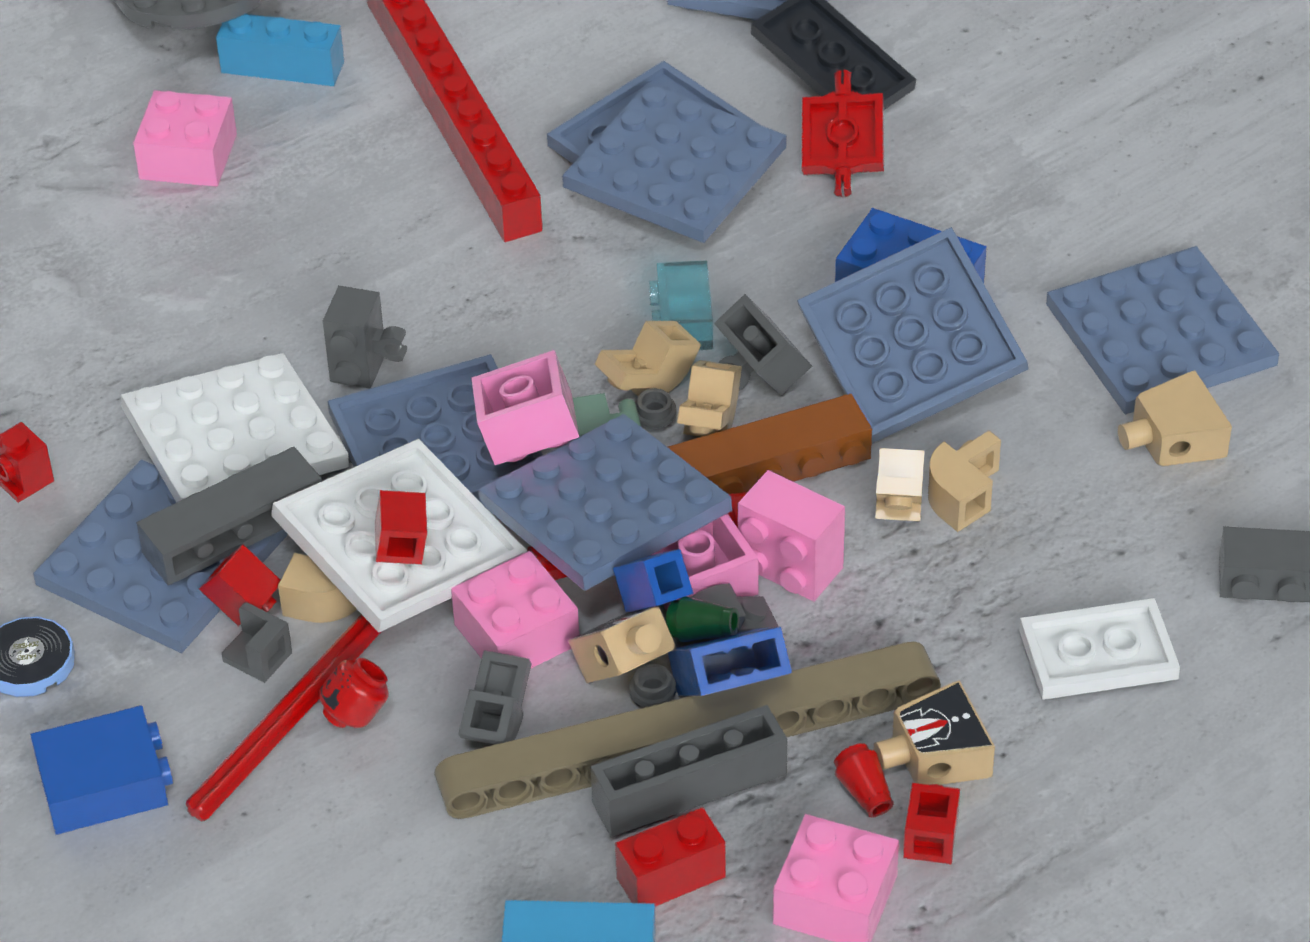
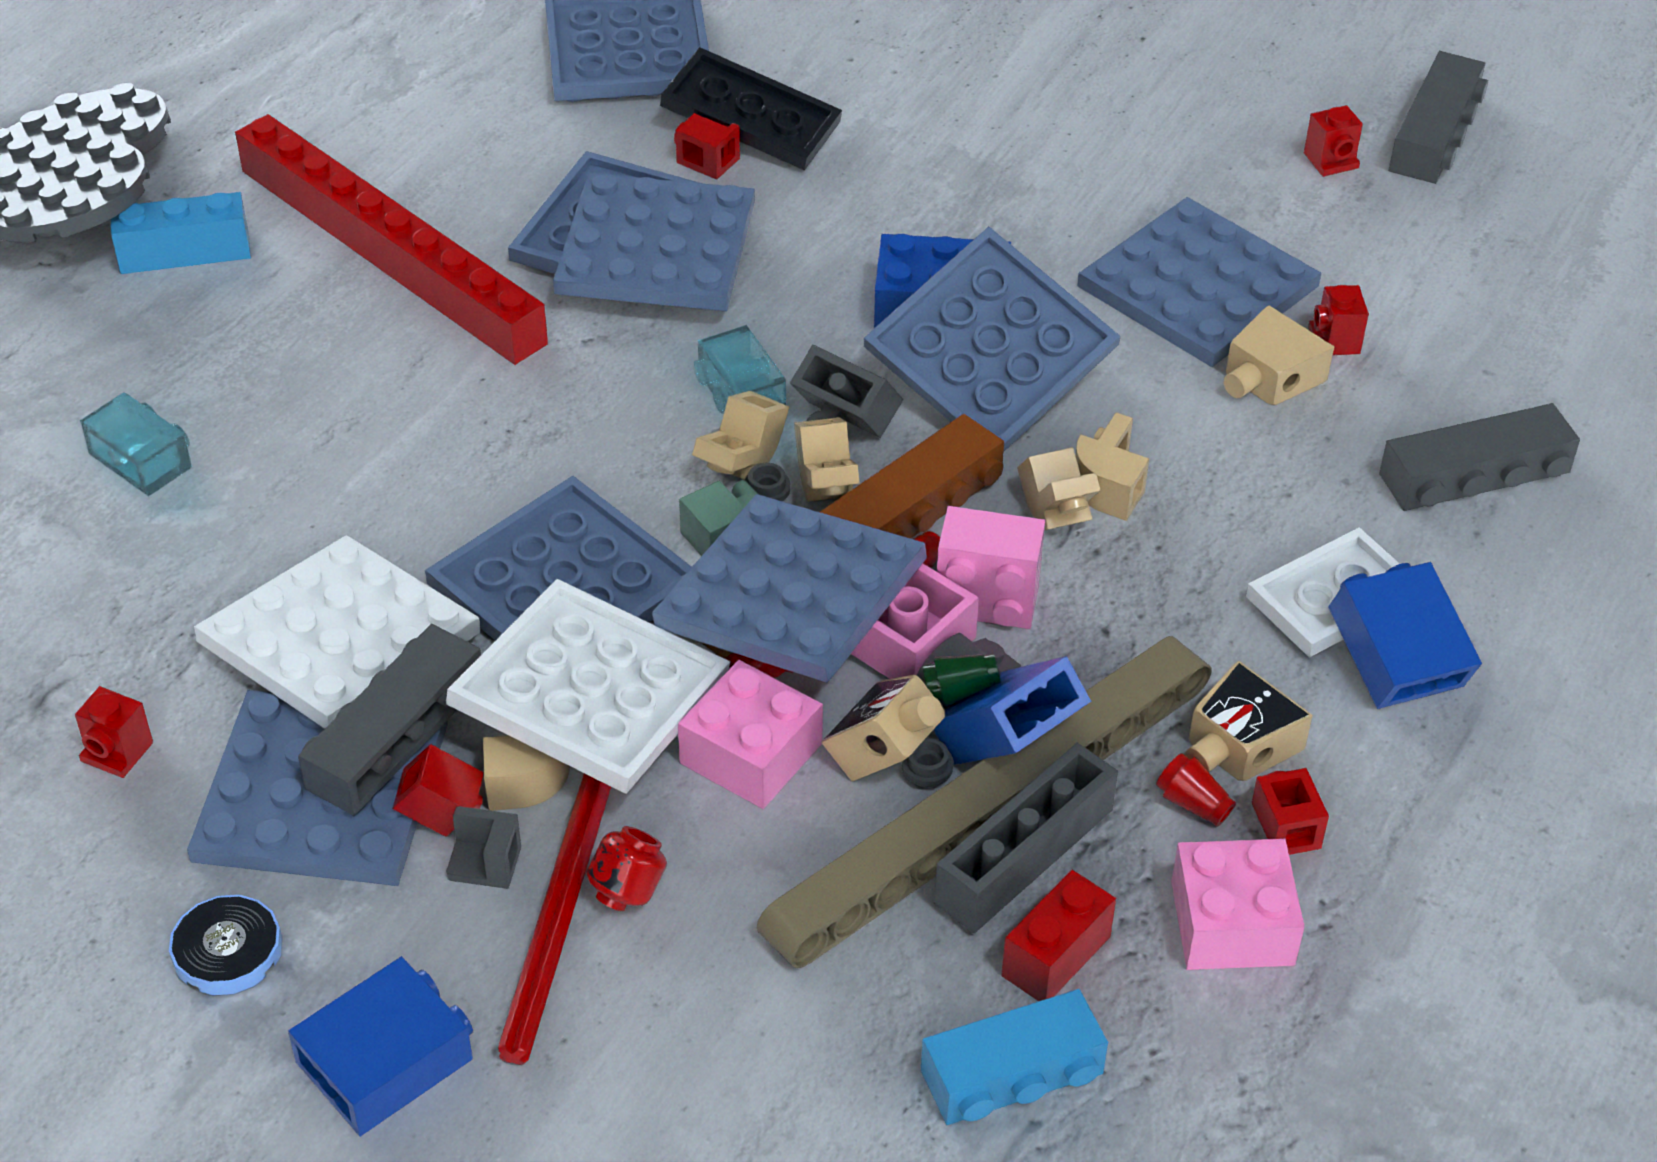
camera: 25 degrees left, 0 degrees up
bright pink brick [133,90,237,187] -> none
dark grey brick [322,285,407,389] -> none
red brick [375,490,427,565] -> none
dark grey brick [458,650,532,745] -> none
bright pink brick [471,350,579,466] -> none
blue brick [613,549,694,612] -> none
red plate [802,70,884,197] -> none
none -> clear light blue brick [80,392,192,497]
none -> red brick [674,113,740,180]
none -> red brick [1308,285,1369,355]
none -> blue brick [1328,562,1482,709]

